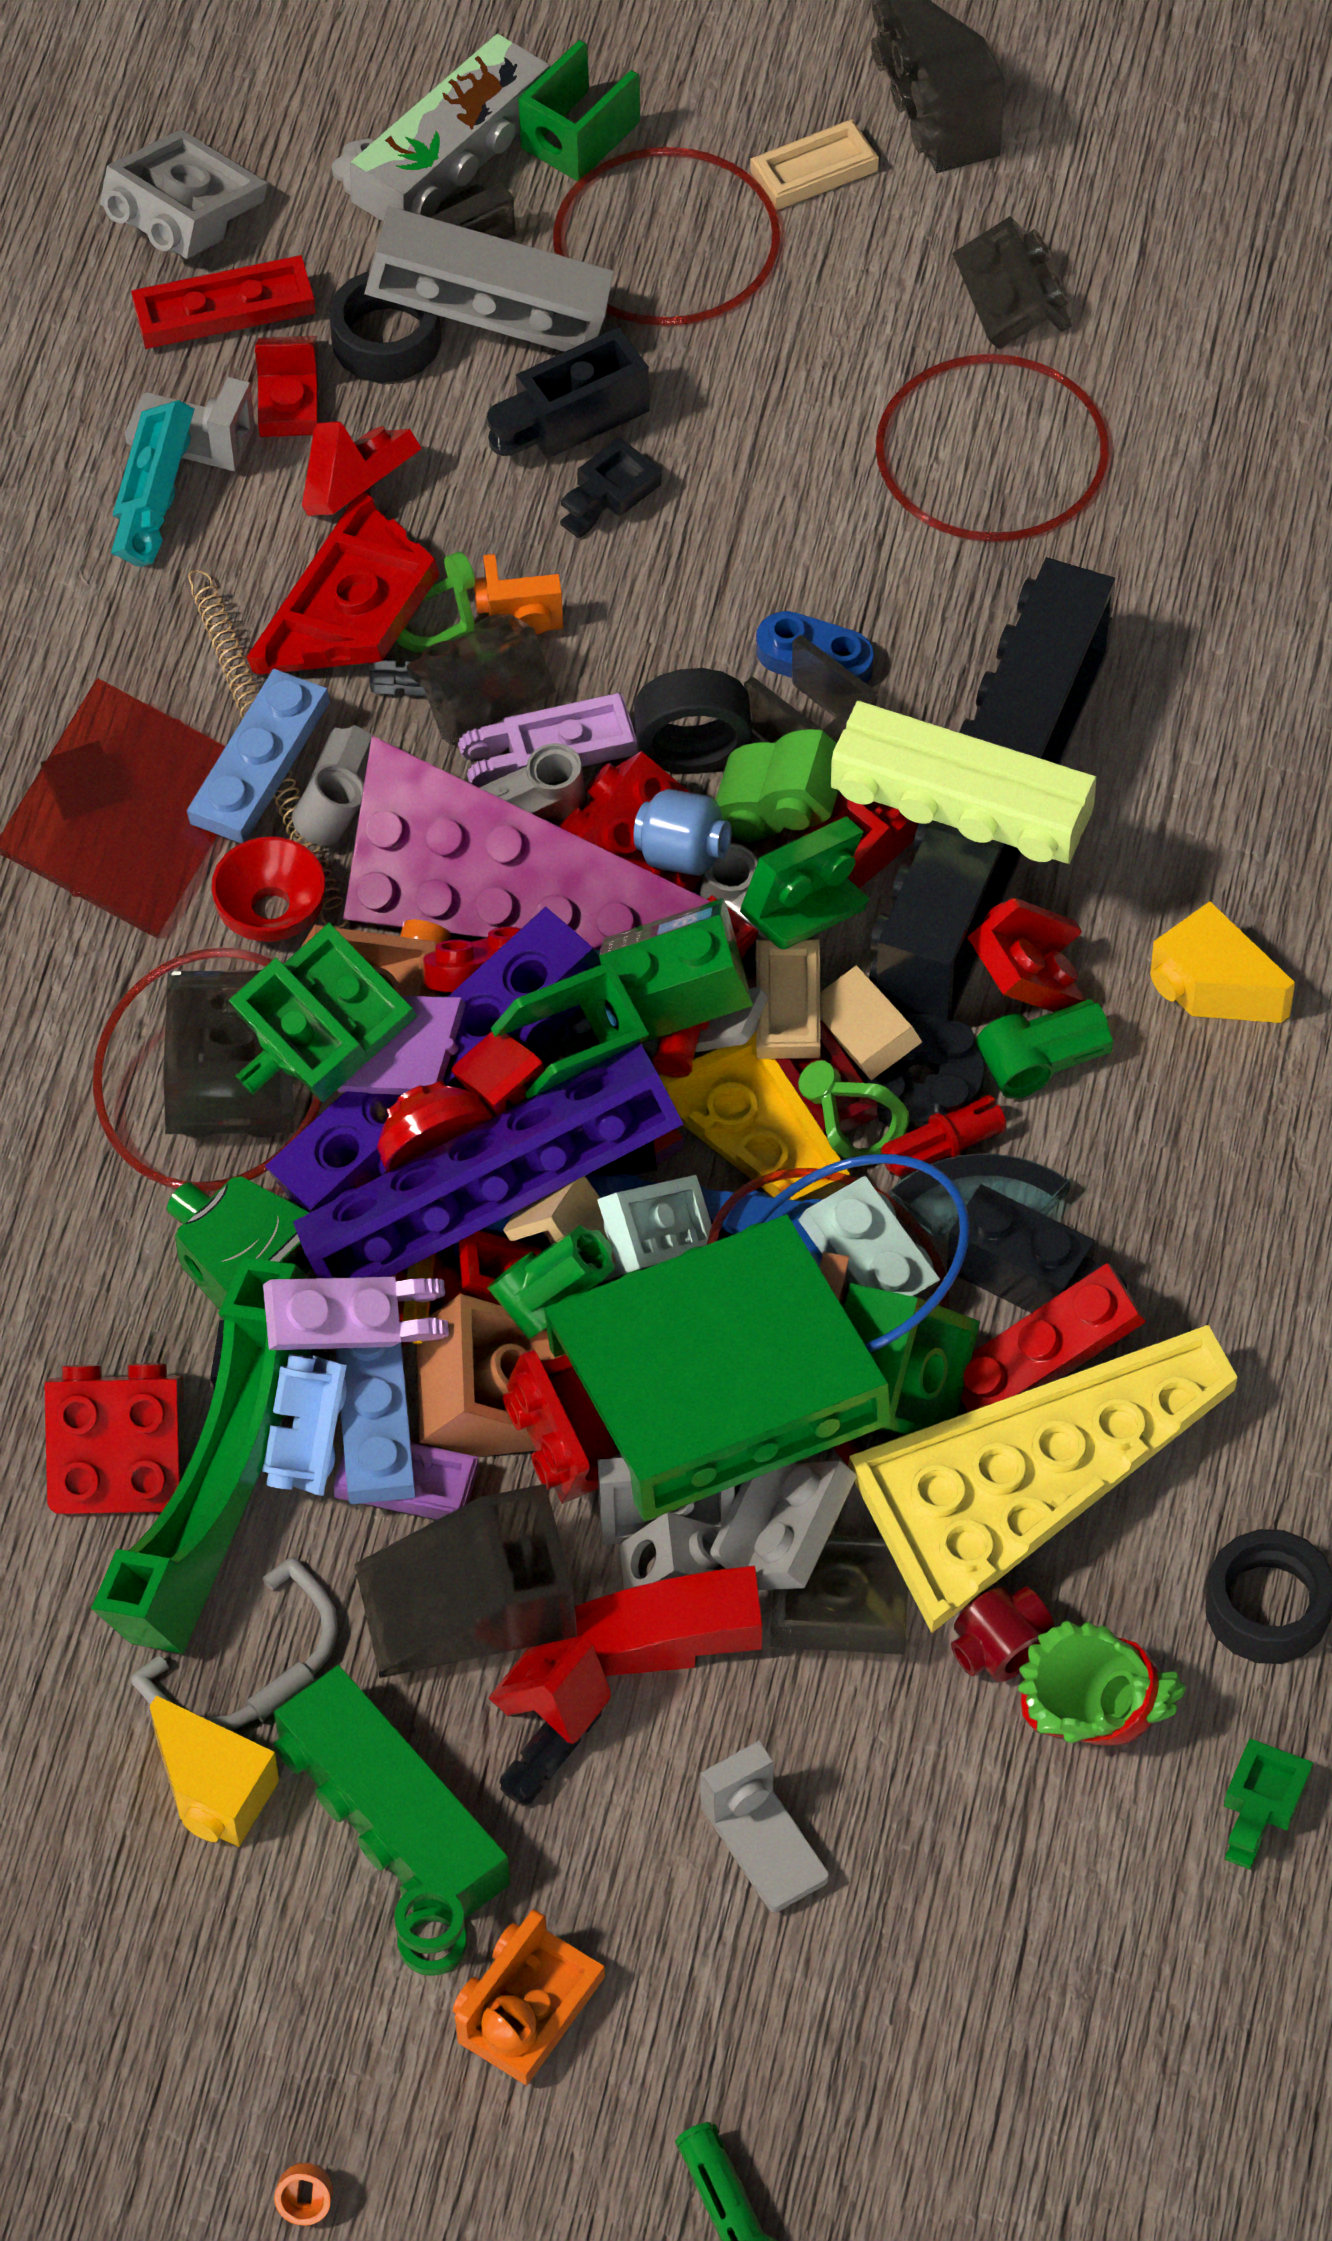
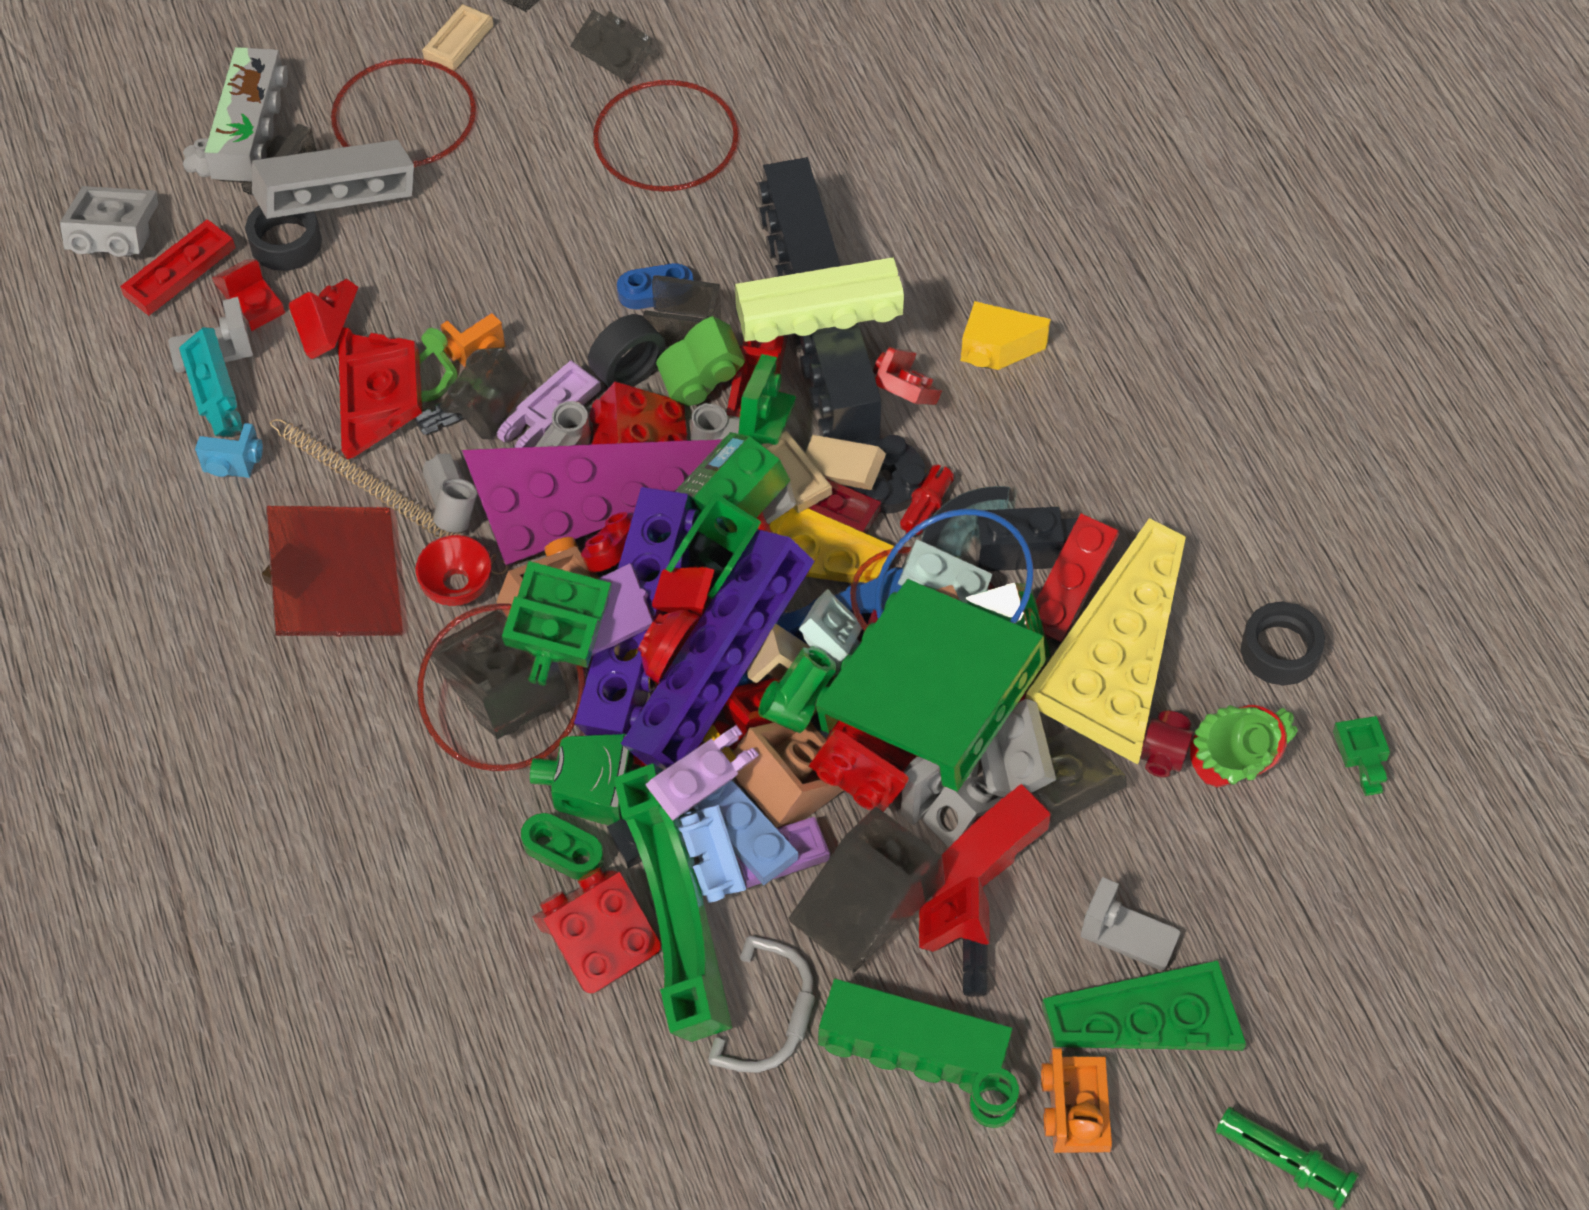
camera: 35 degrees left, 0 degrees up
yellow slope [149,1695,279,1847] -> none
medium blue plate [187,669,330,843] -> none
black brick [487,327,650,459] -> none
green piece [518,40,641,182] -> none
black plate [560,437,662,538] -> none
medium blue head [634,789,731,876] -> none
bright green piece [798,1061,909,1166] -> none
green piece [976,999,1113,1099] -> none
none -> dark azure bracket [195,423,263,478]
none -> green plate [521,813,604,880]
none -> green wing [1041,961,1246,1051]

